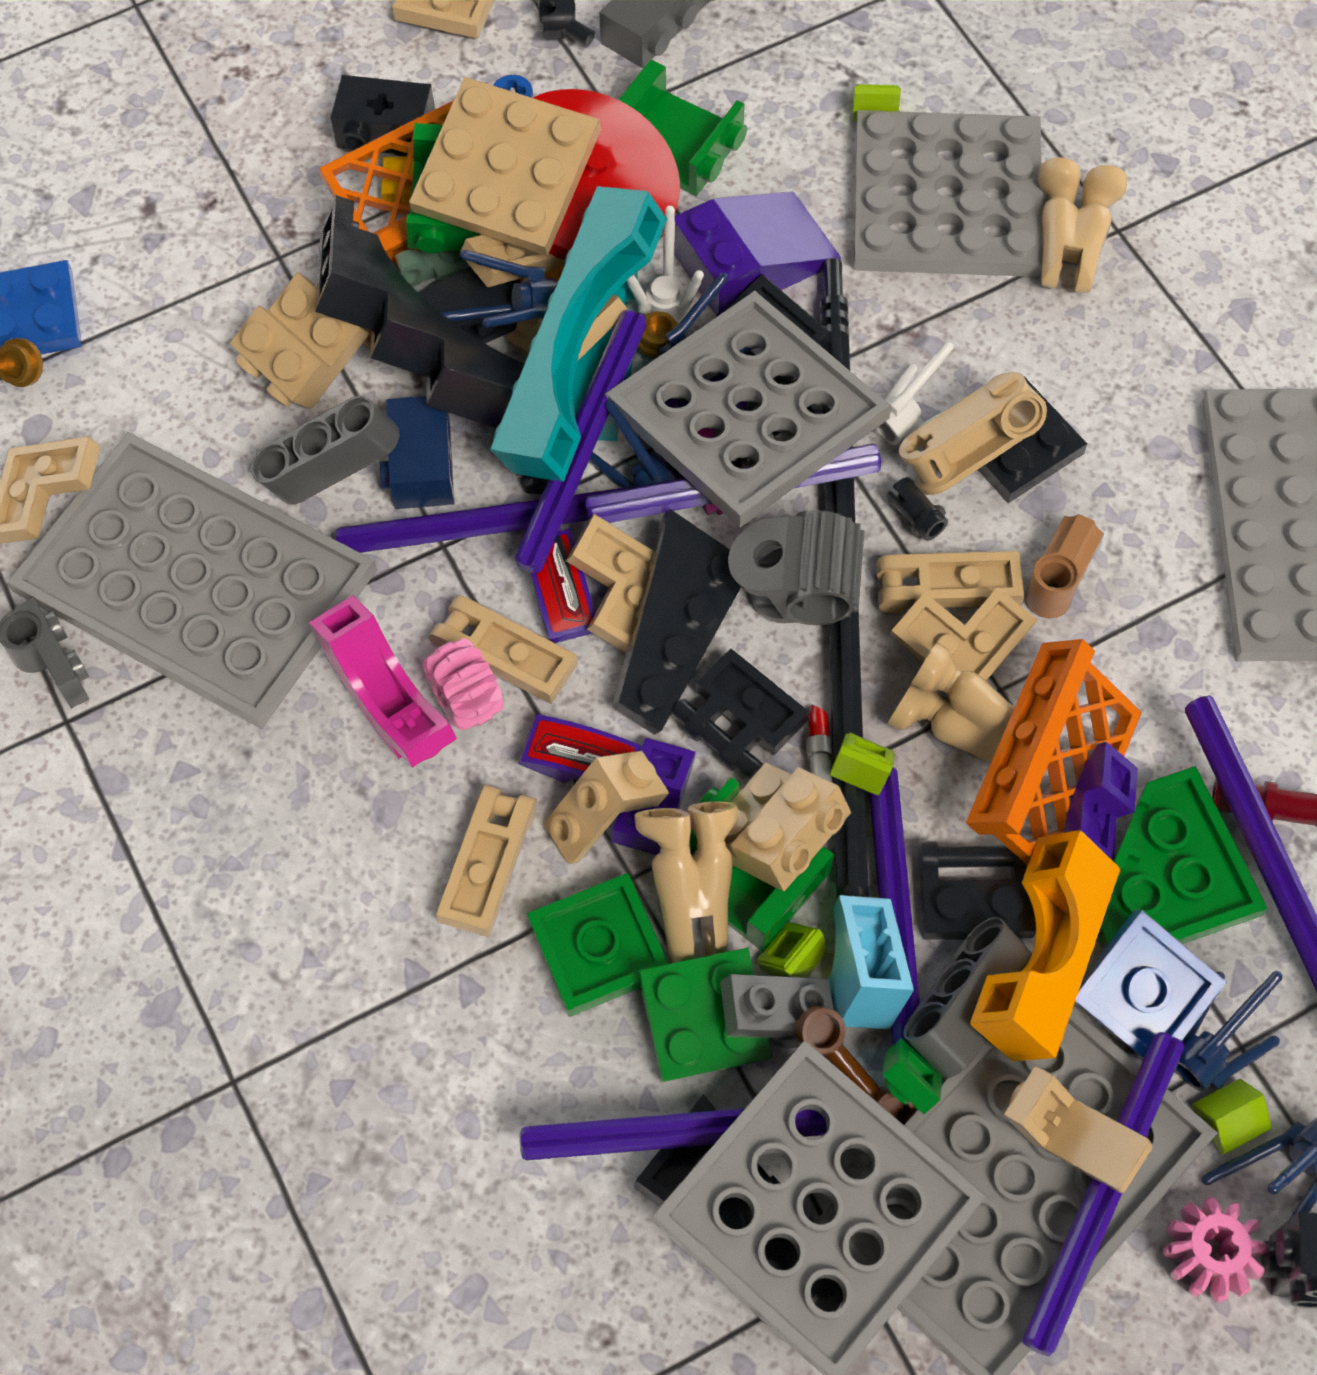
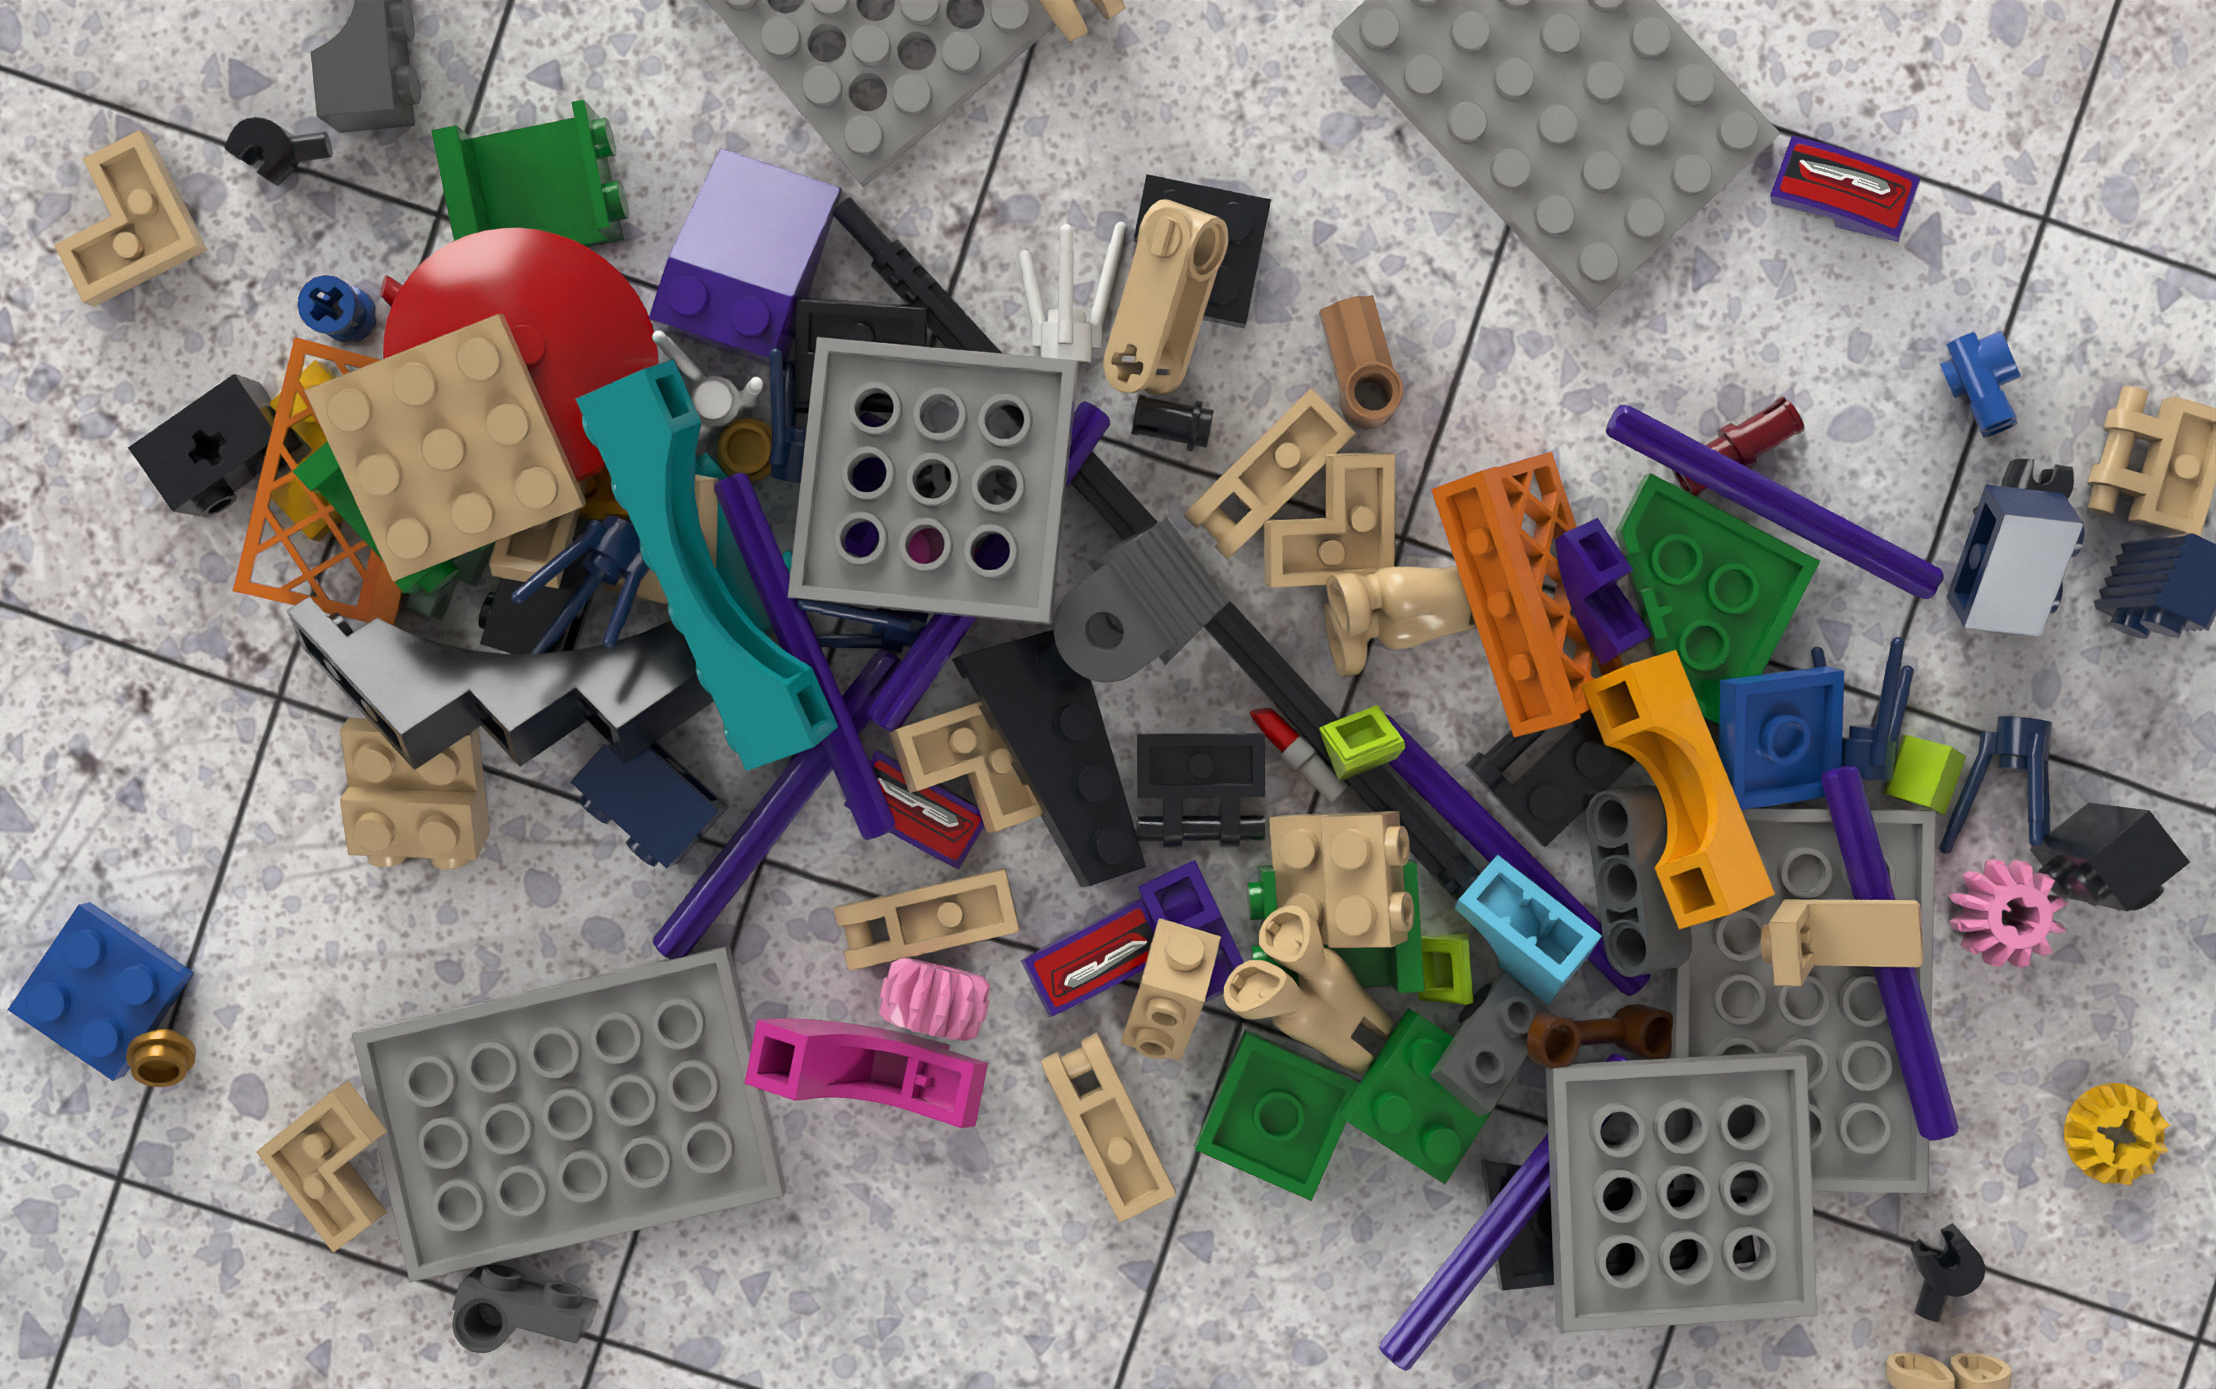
camera: 45 degrees left, 25 degrees up
dark grey beam [251,396,400,505] -> none
green plate [882,1038,942,1115] -> none

